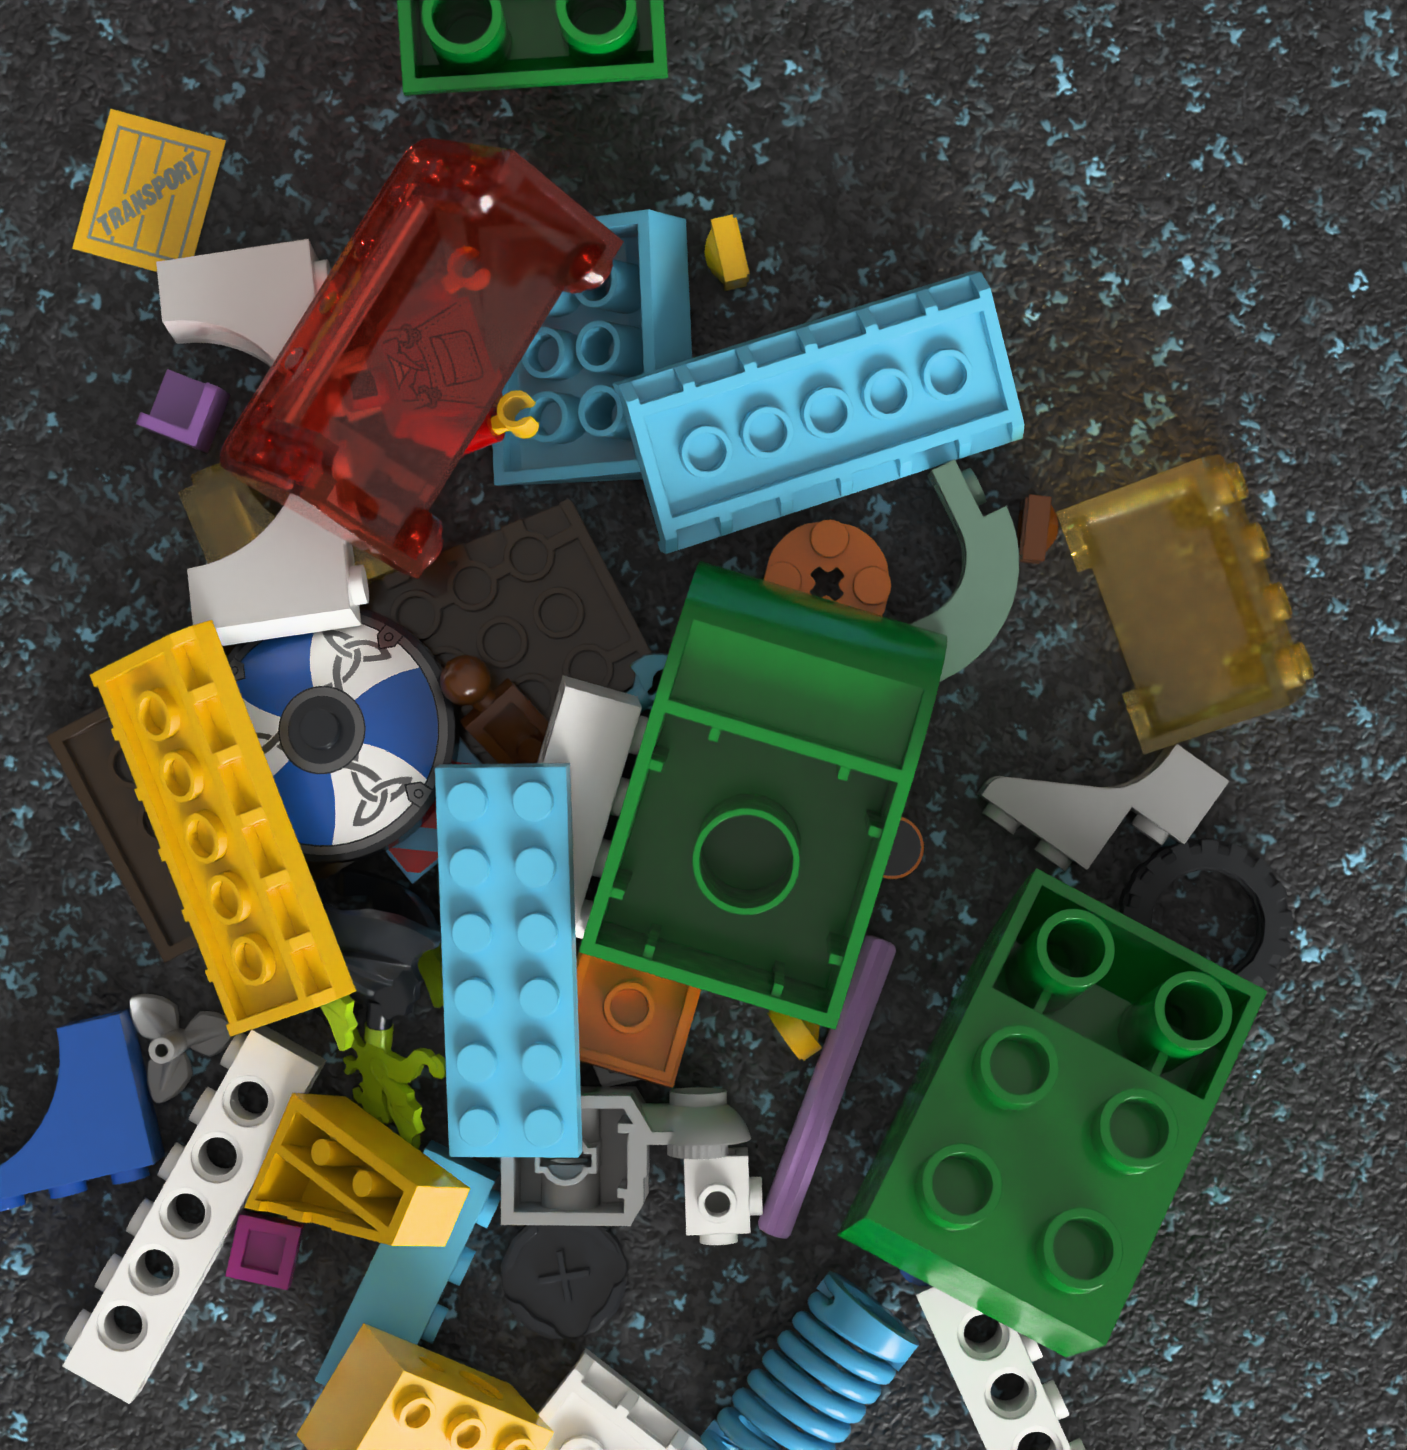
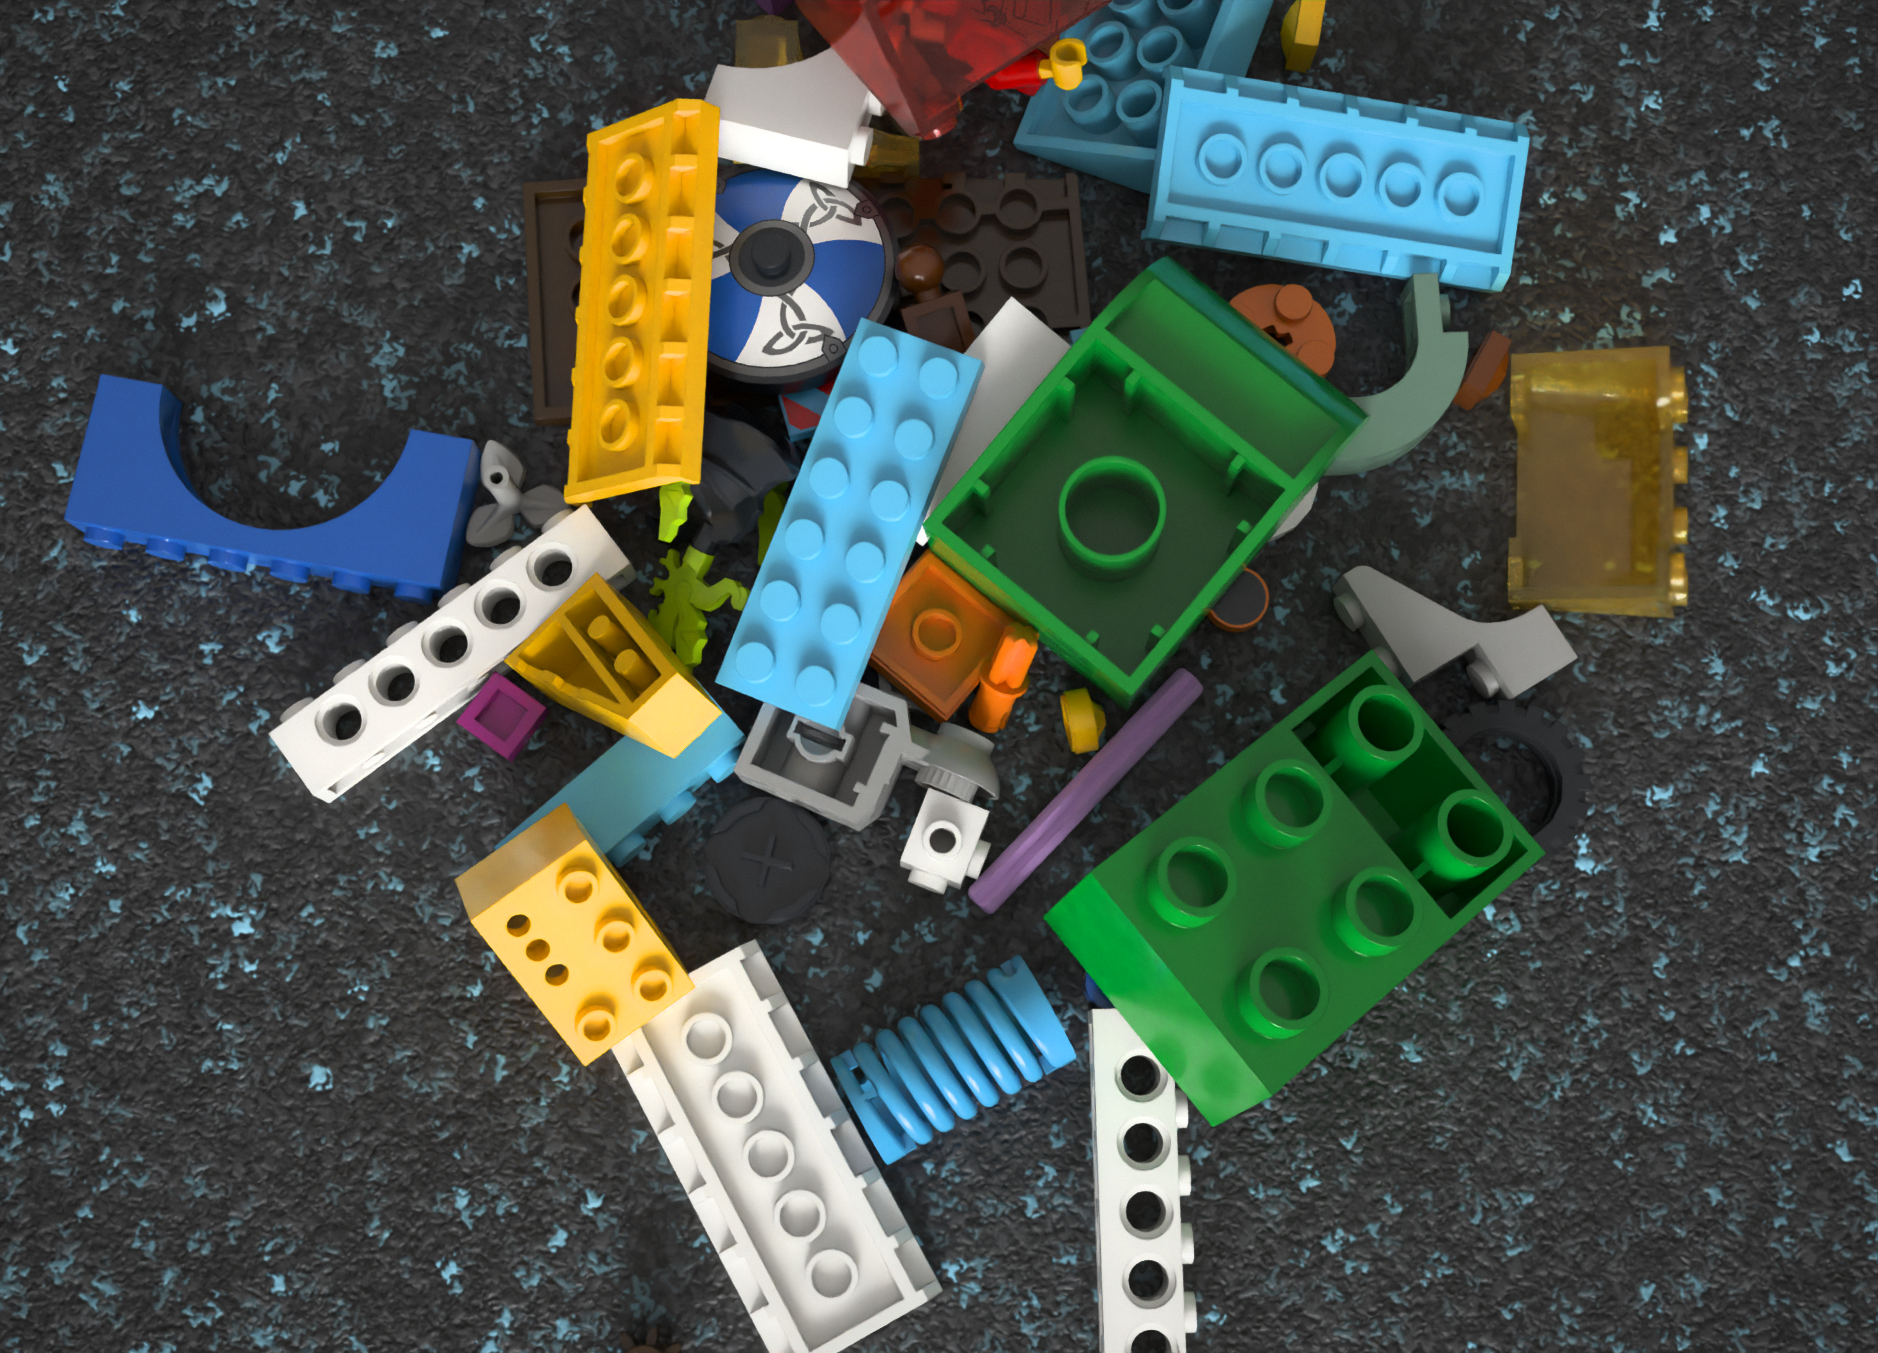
camera: 20 degrees right, 10 degrees down
none -> orange axle [967,622,1039,733]

